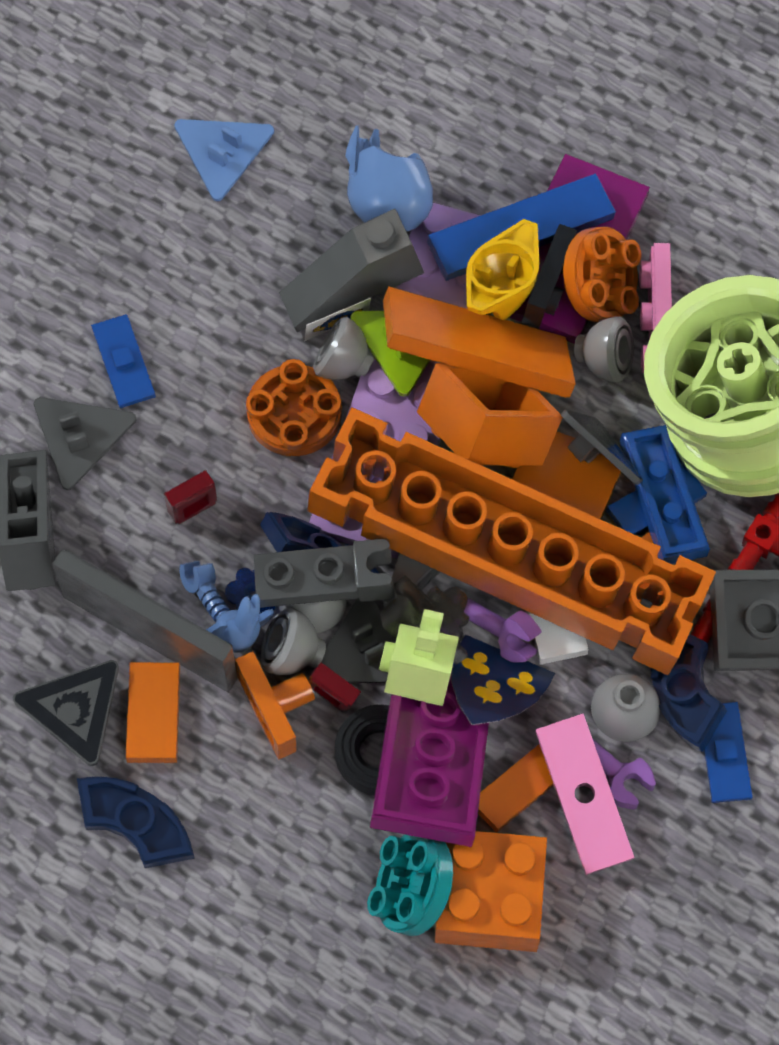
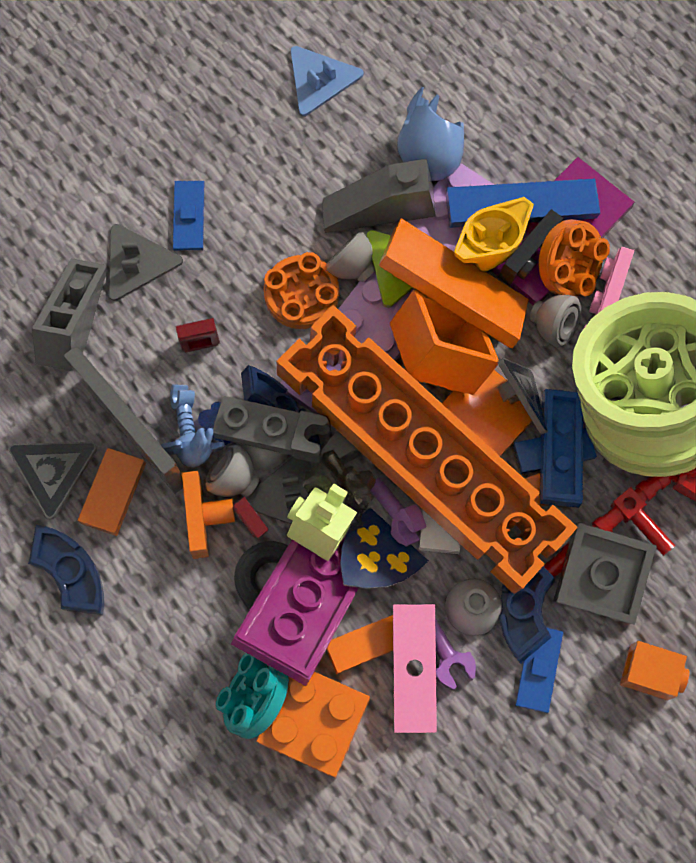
camera: 20 degrees right, 5 degrees up
white sticker [305,298,371,341] -> none

